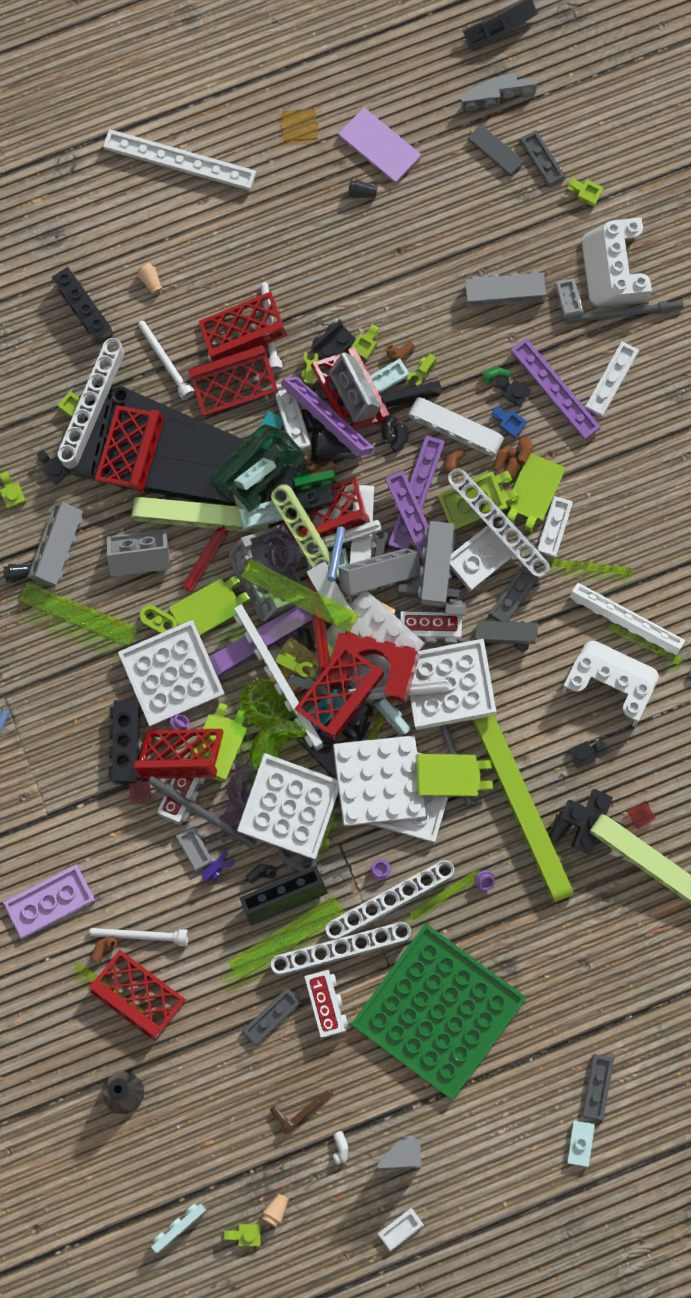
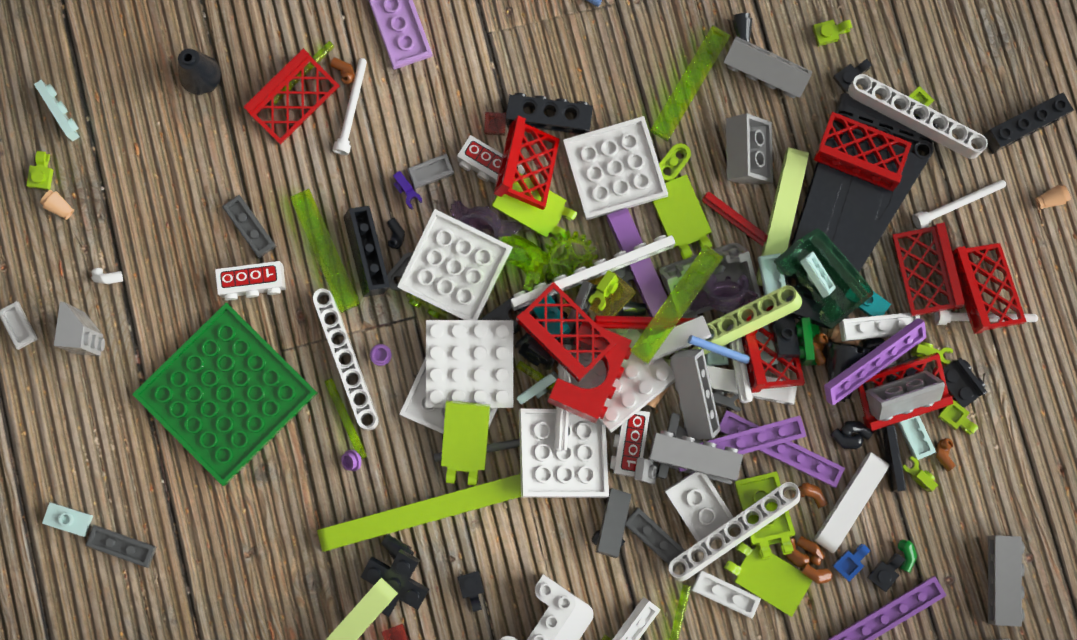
camera: 90 degrees right, 5 degrees up
dark grey bar [147,776,256,849] -> none
medium lavender plate [169,714,189,730] -> none
reddish brown piece [270,1089,333,1134] -> none
white beam [271,922,411,976] -> none

